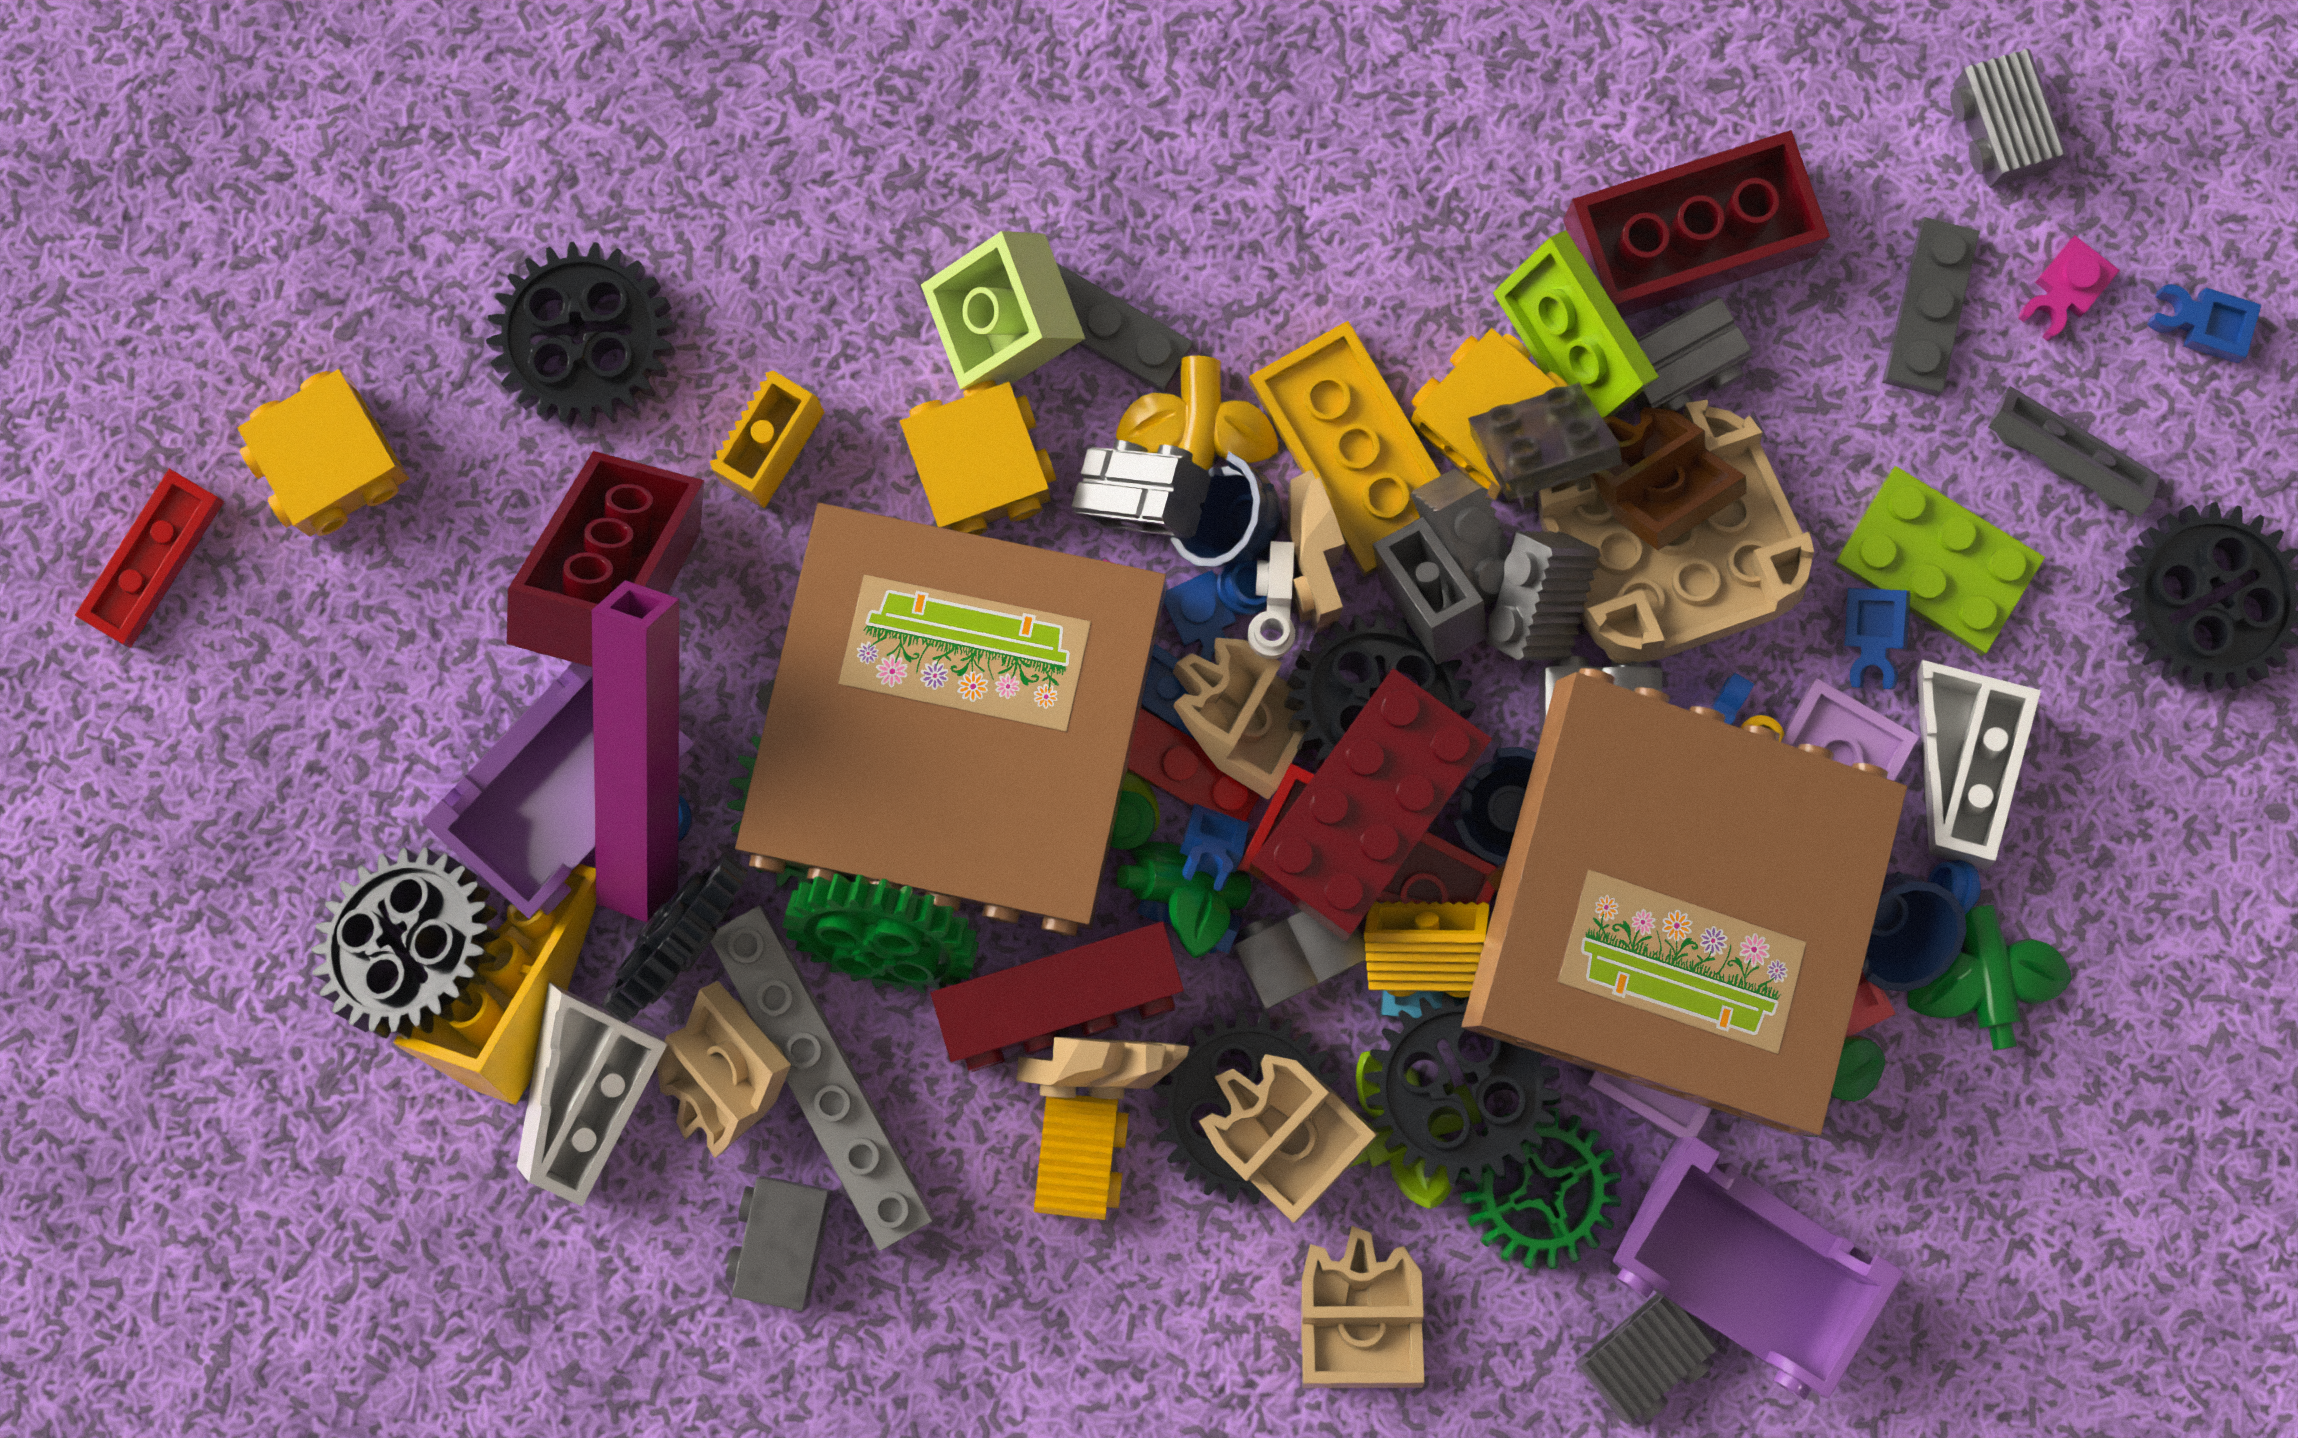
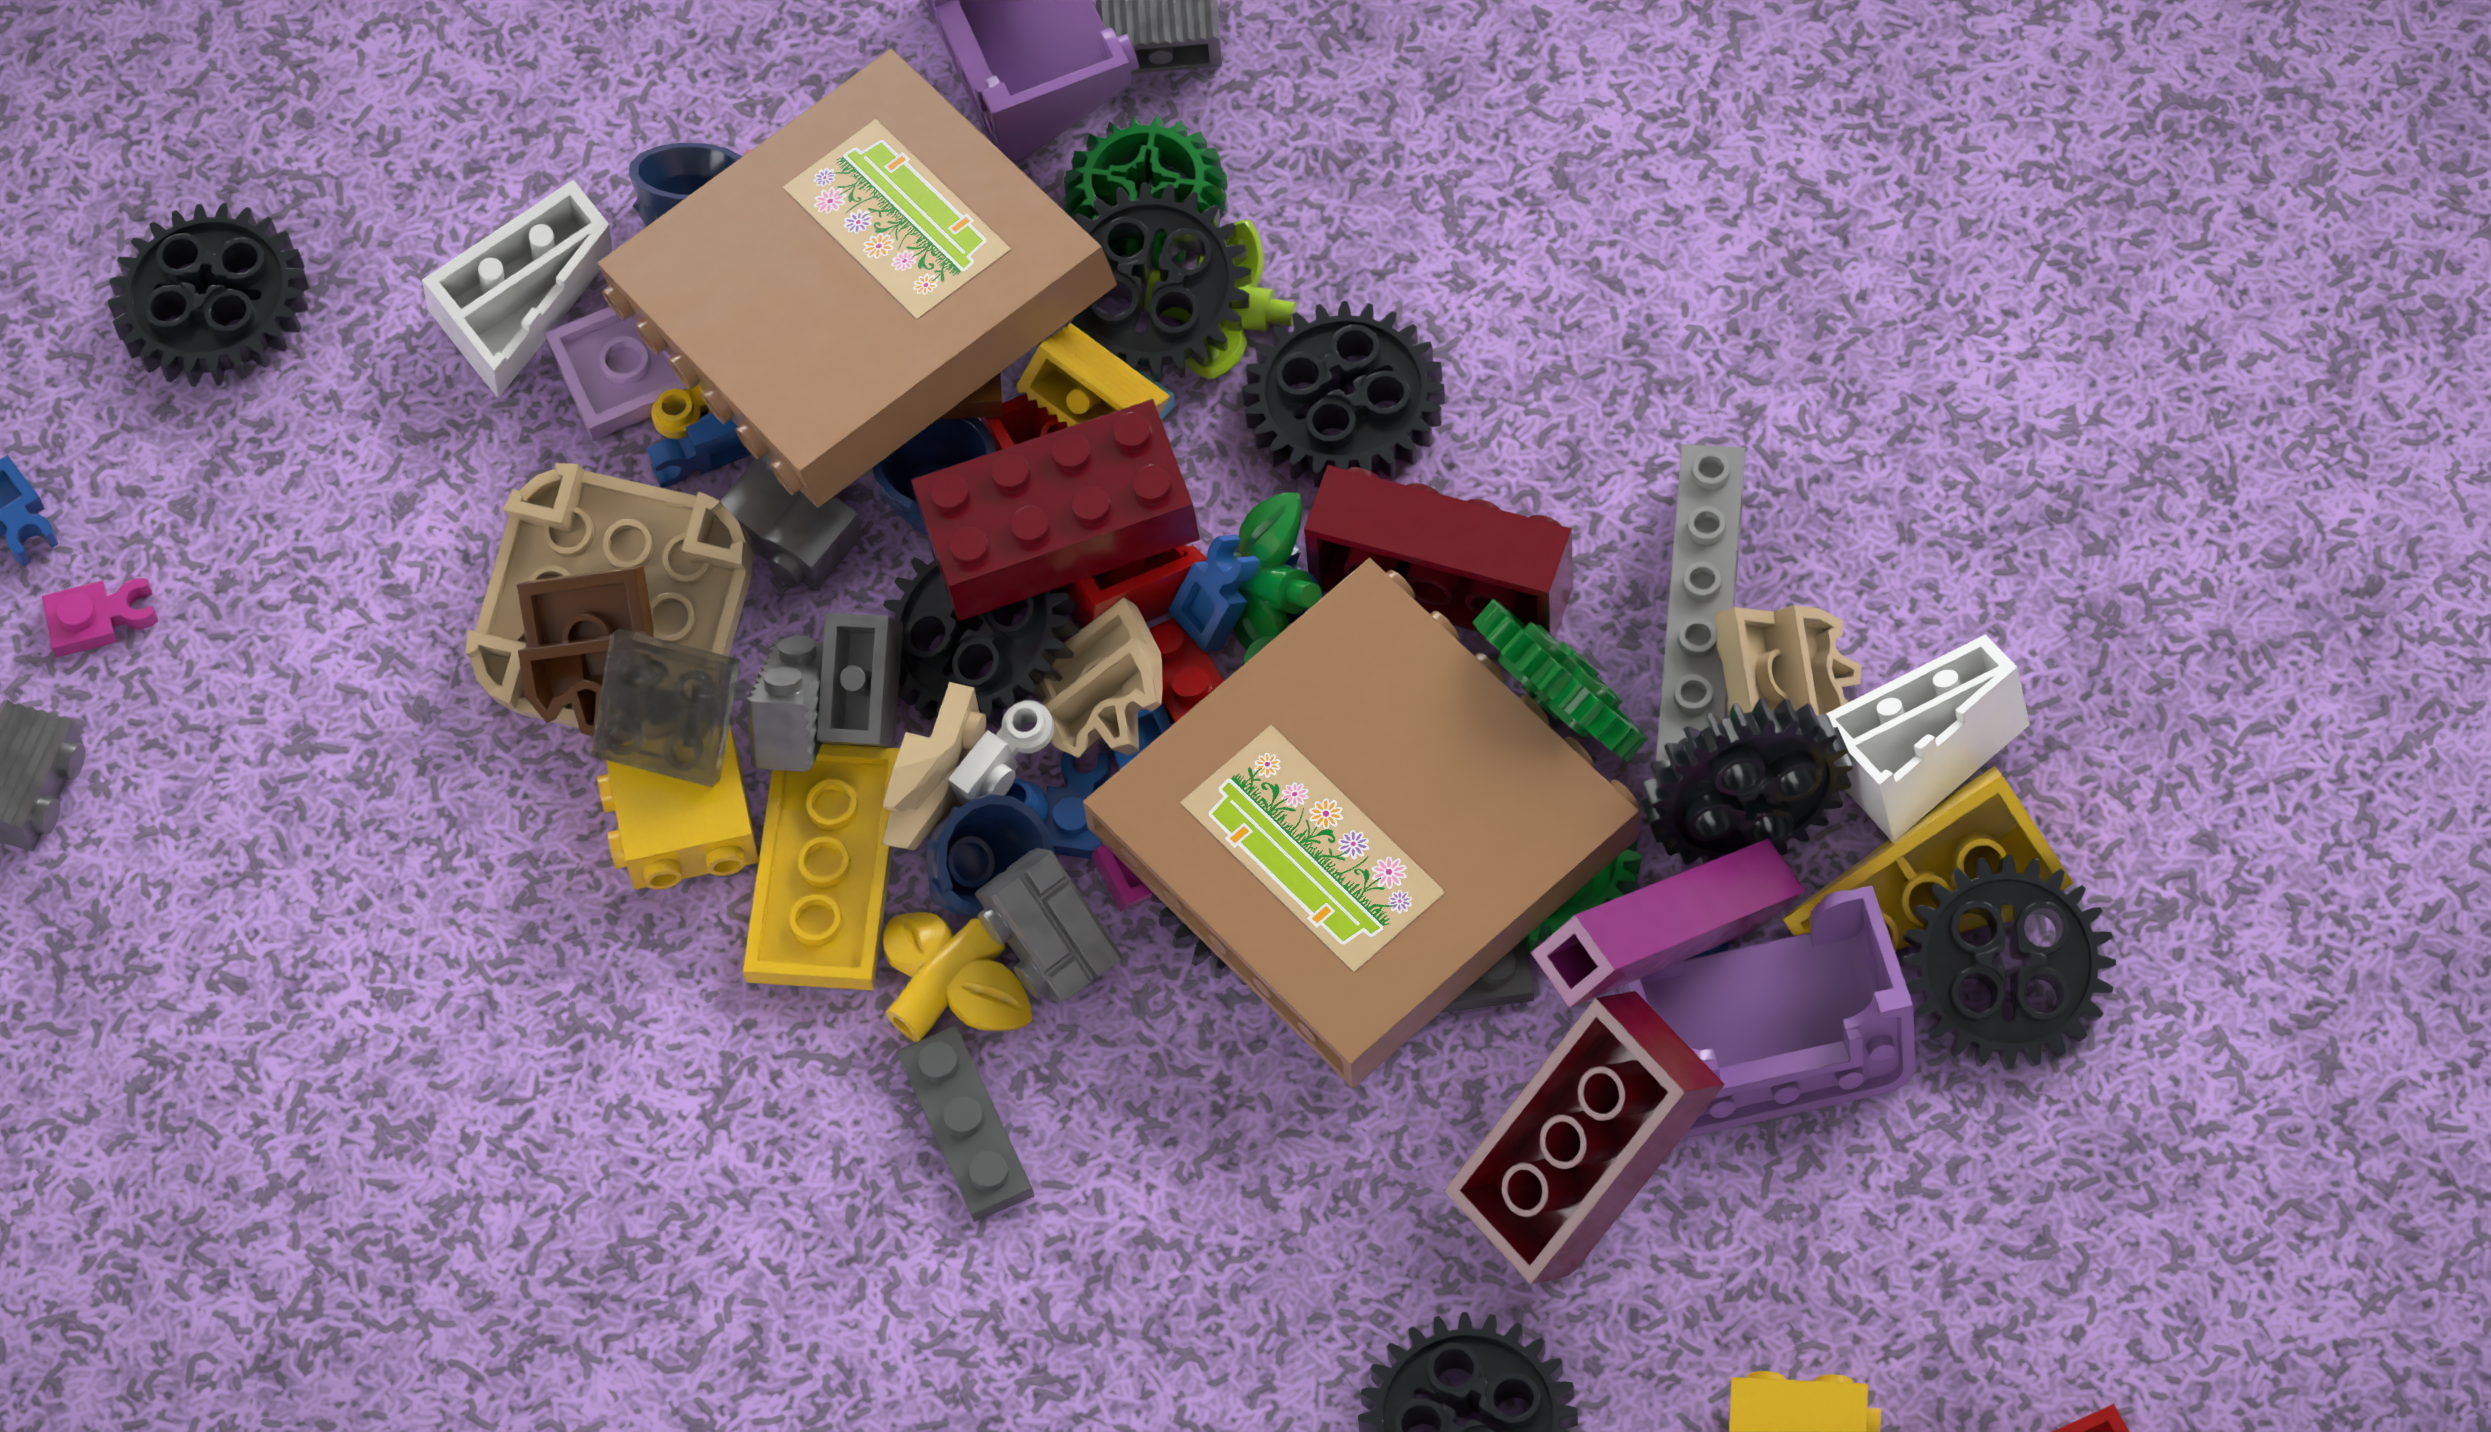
camera: 140 degrees left, 20 degrees down
yellow brick [710,371,825,509] -> none
flat silver brick [726,1176,833,1311] -> none
yellow brick [899,380,1057,535] -> none
yellowish green brick [921,231,1085,389] -> none
tan plate [1016,1037,1189,1099] -> none
yellow brick [1034,1095,1129,1220] -> none
tan plate [1199,1054,1379,1223] -> none
flat silver brick [1232,904,1366,1011] -> none
tan plate [1301,1226,1425,1388] -> none
flat silver brick [1486,530,1601,660] -> none
lime plate [1493,230,1659,436] -> none
dark red brick [1563,130,1830,318] -> none
flat silver brick [1633,295,1752,413] -> none
lime plate [1832,466,2045,656] -> none
blue plate [1844,588,1911,690] -> none
dark grey plate [1882,217,1980,397] -> none
green plant [1907,905,2072,1051] -> none
blue plate [1927,860,1981,914] -> none
dark grey plate [1988,386,2160,518] -> none

